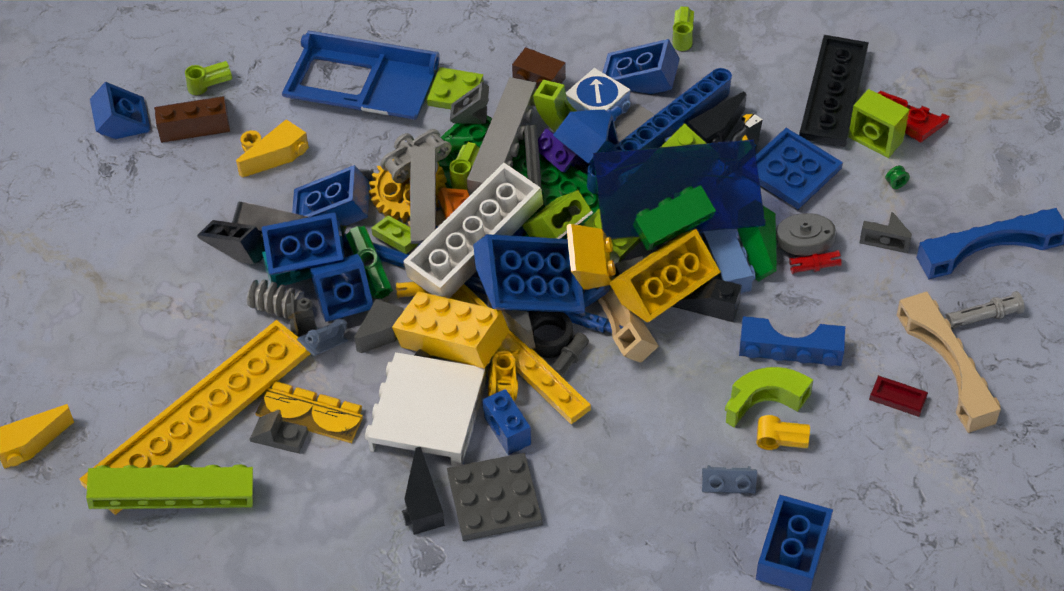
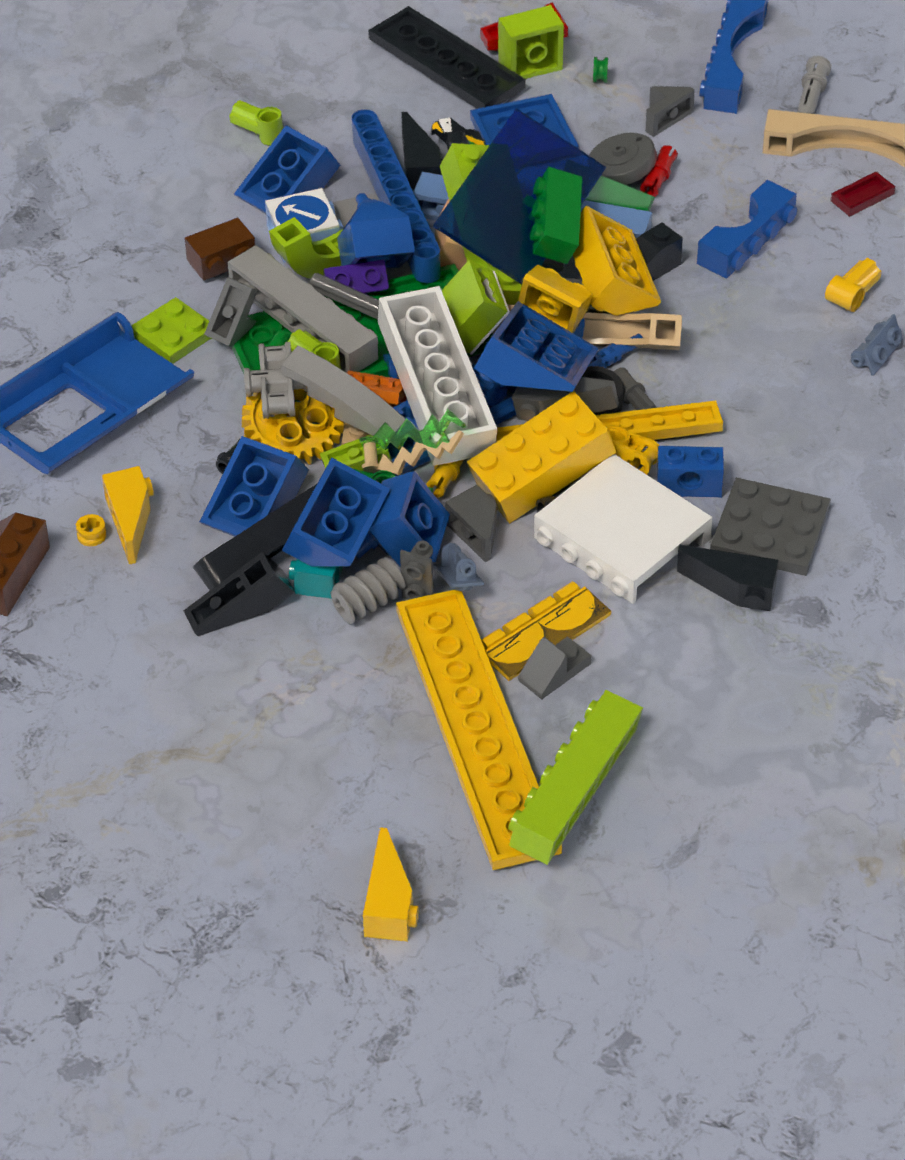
camera: 60 degrees left, 5 degrees down
lime arch [725,367,813,428] -> none
none -> piece [359,409,466,475]

